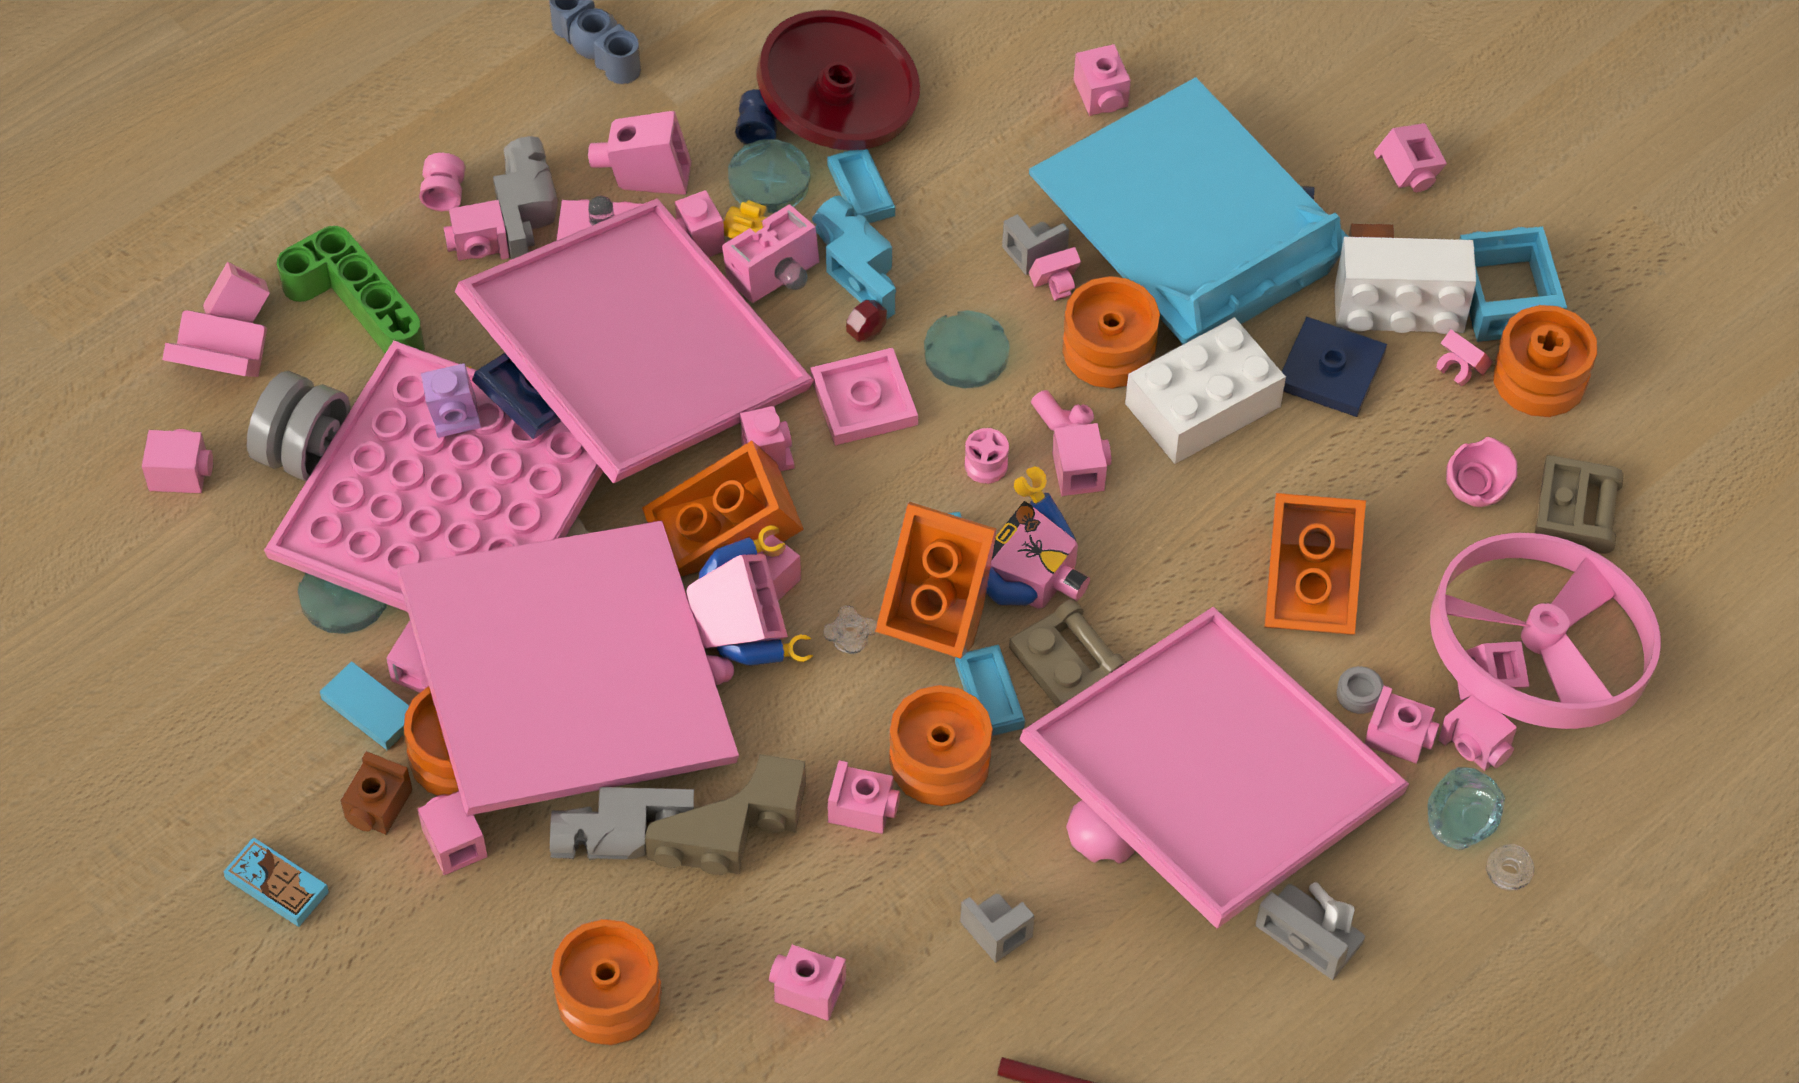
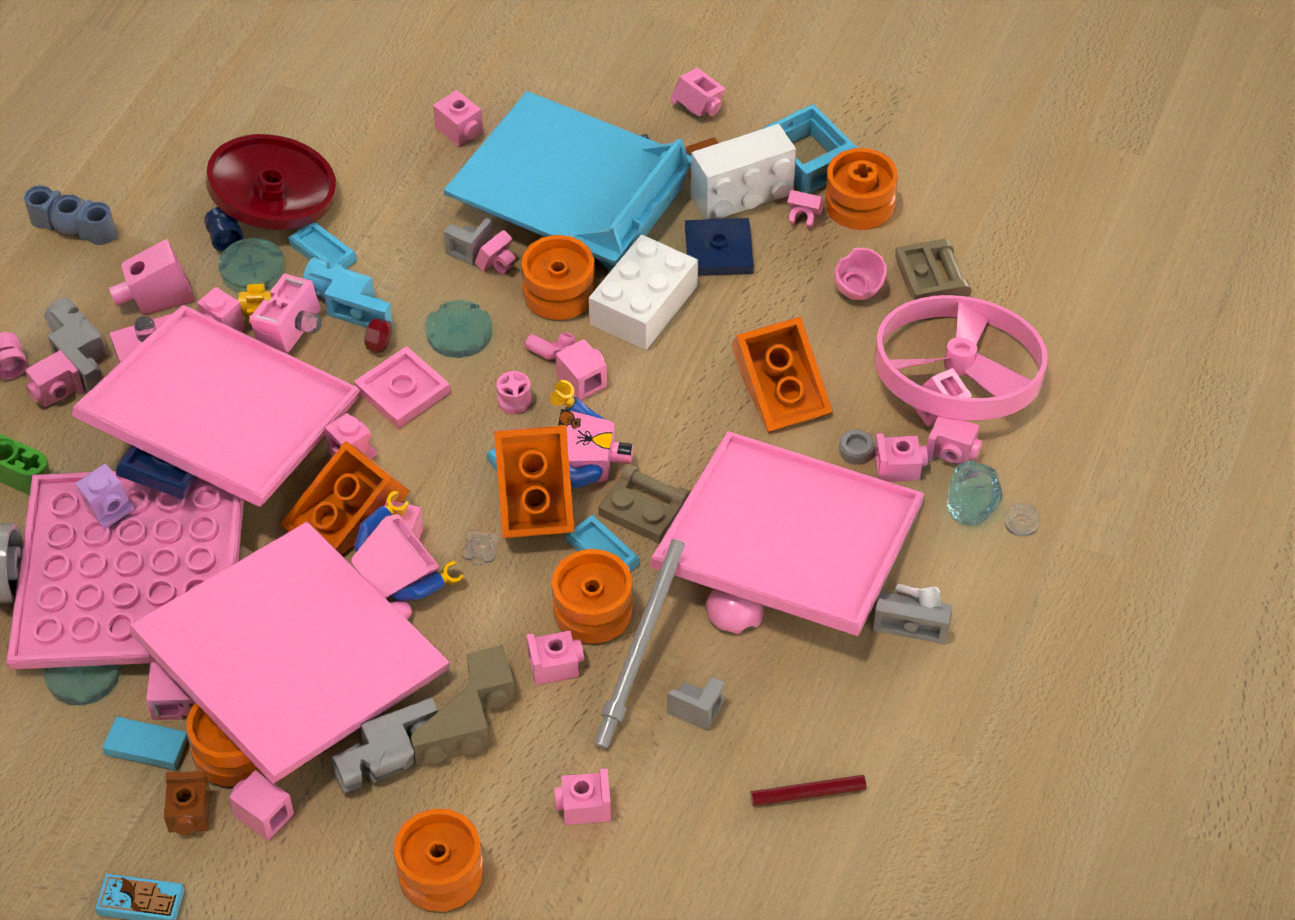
camera: 25 degrees left, 5 degrees down
none -> light grey bar [594,539,685,750]

